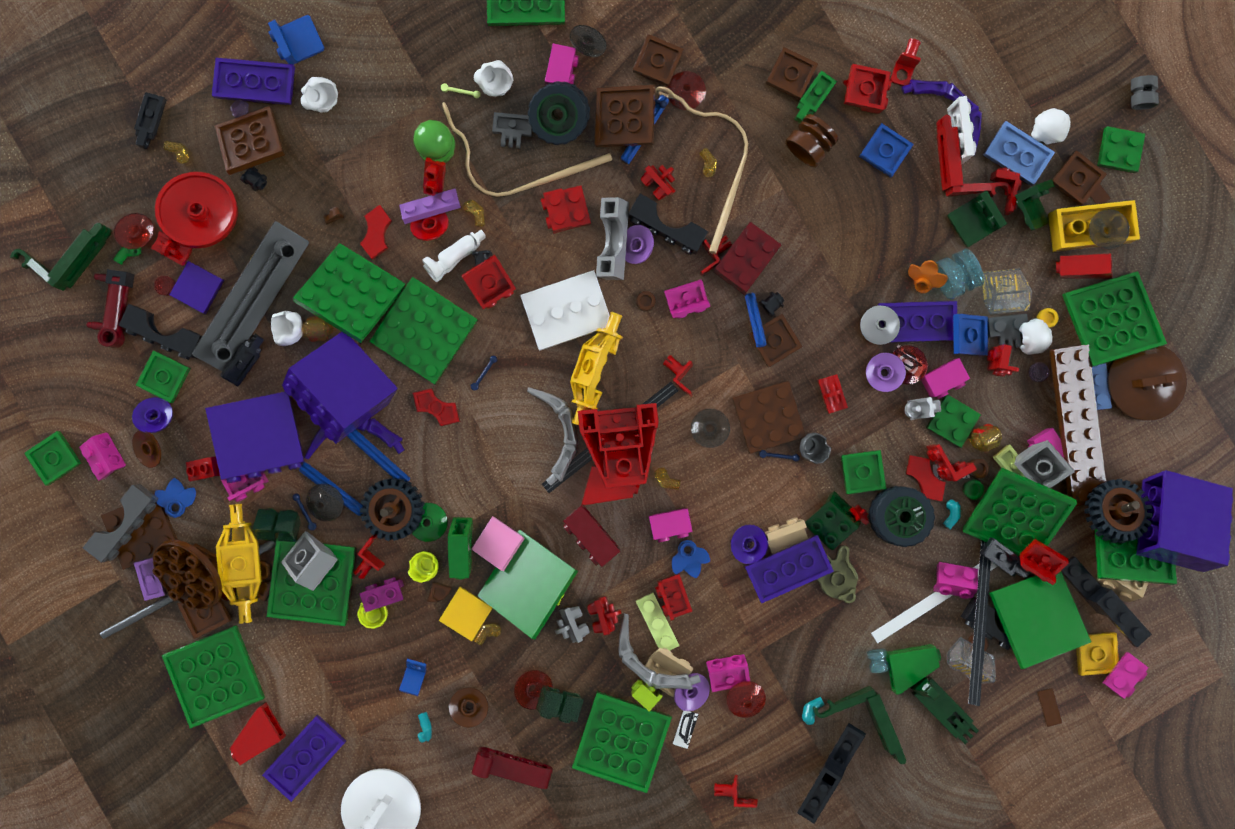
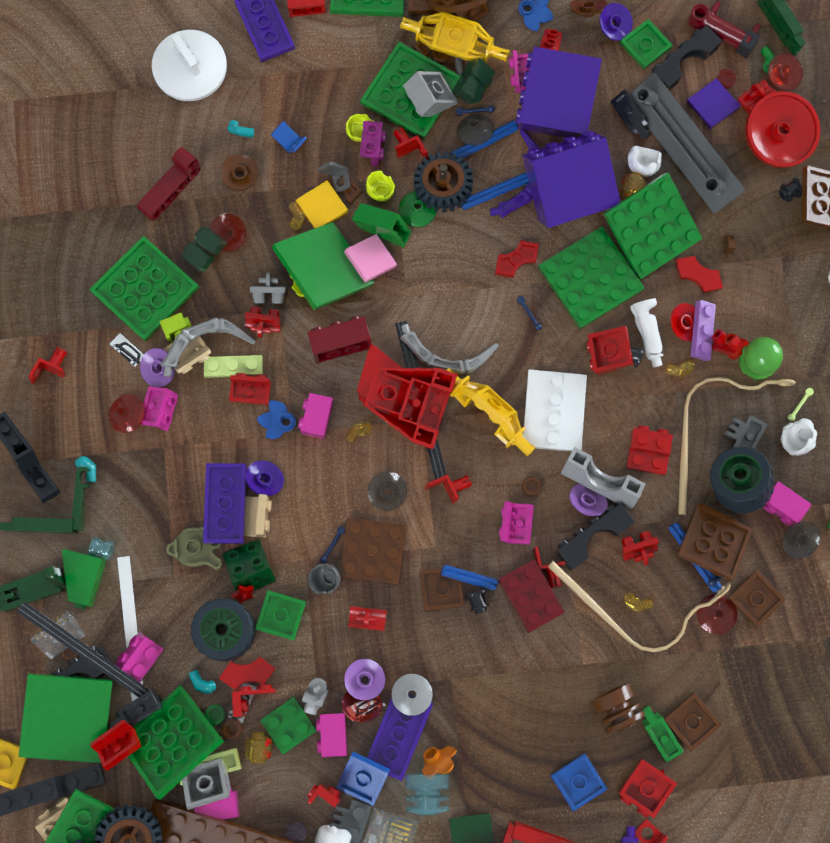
camera: 115 degrees right, 10 degrees down
none -> dark grey bracket [317,162,350,193]

